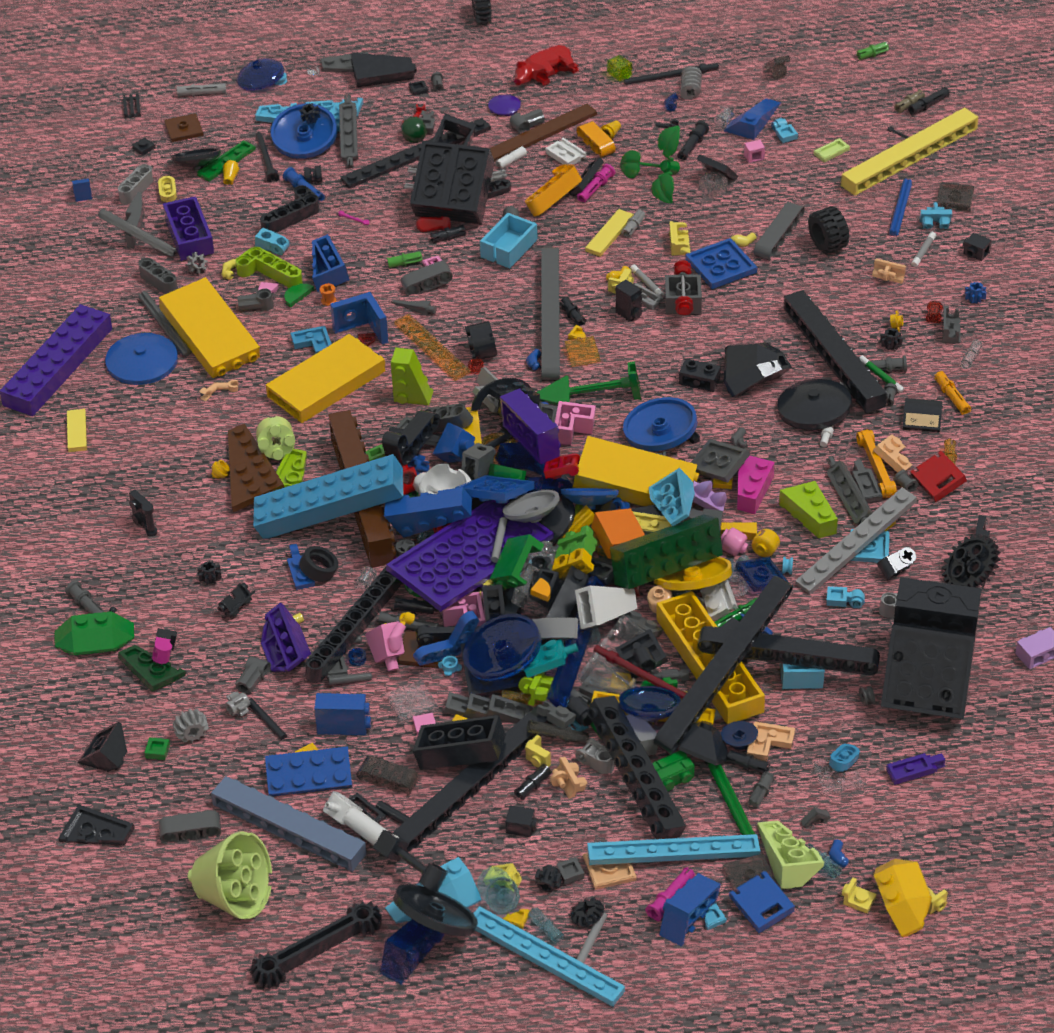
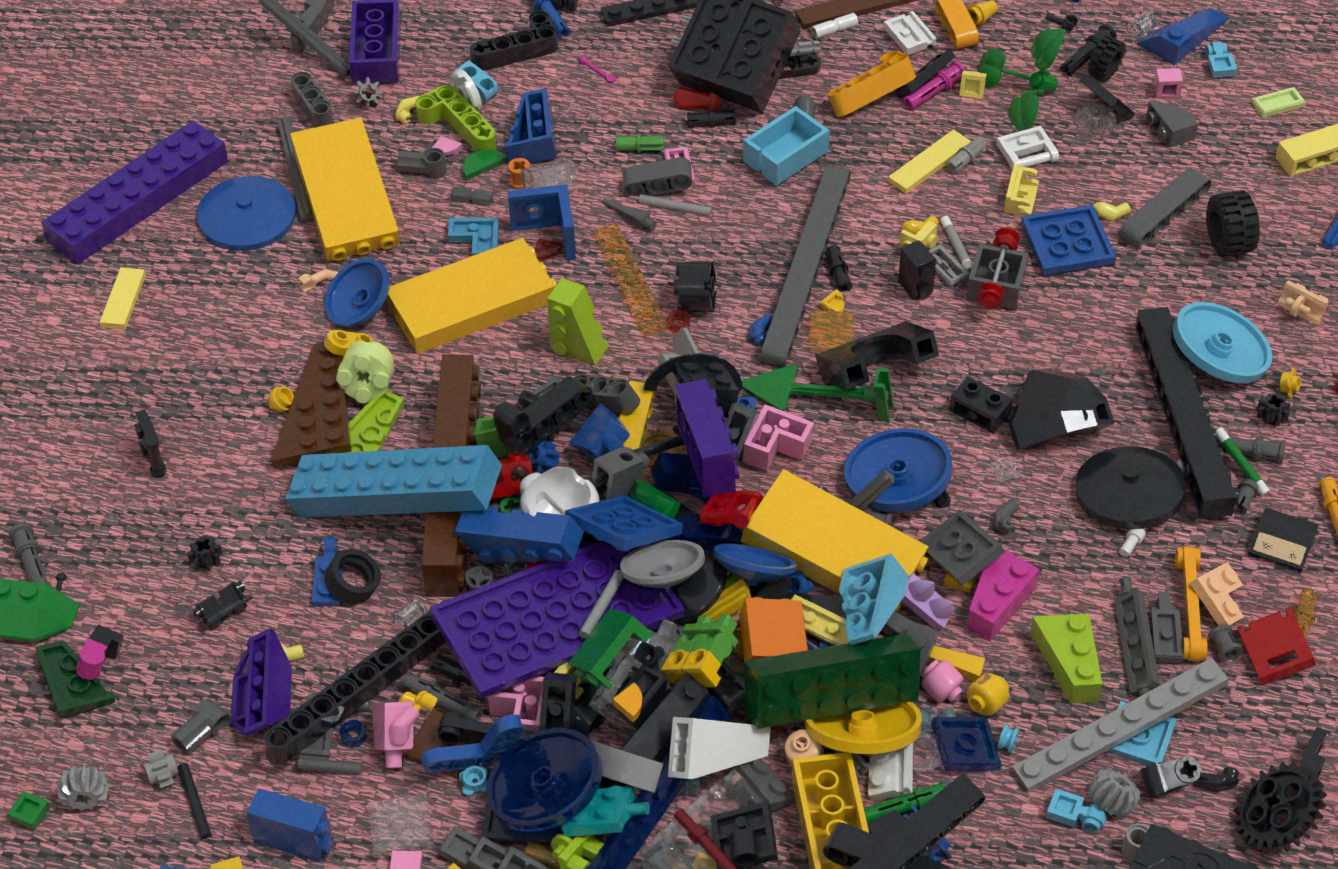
camera: 15 degrees right, 5 degrees up
none -> blue dish [324,258,390,328]
none -> yellow plate [324,330,373,356]
none -> white tile [450,69,482,112]
none -> dark grey piece [451,186,493,206]
none -> clear brick [520,157,578,195]
none -> light grey bar [639,194,712,217]
none -> black arch [815,321,939,390]
none -> dark grey axle [848,470,895,511]
none -> light yellow tile [959,71,986,99]
none -> clear plate [990,457,1021,483]
none -> white plate [996,126,1059,170]
none -> black tyre [1088,35,1126,82]
none -> light grey gear [1088,768,1141,818]
none -> dark grey slope [1145,100,1198,147]
none -> medium azure dish [1173,302,1272,383]
none -> black arm [1195,767,1240,790]

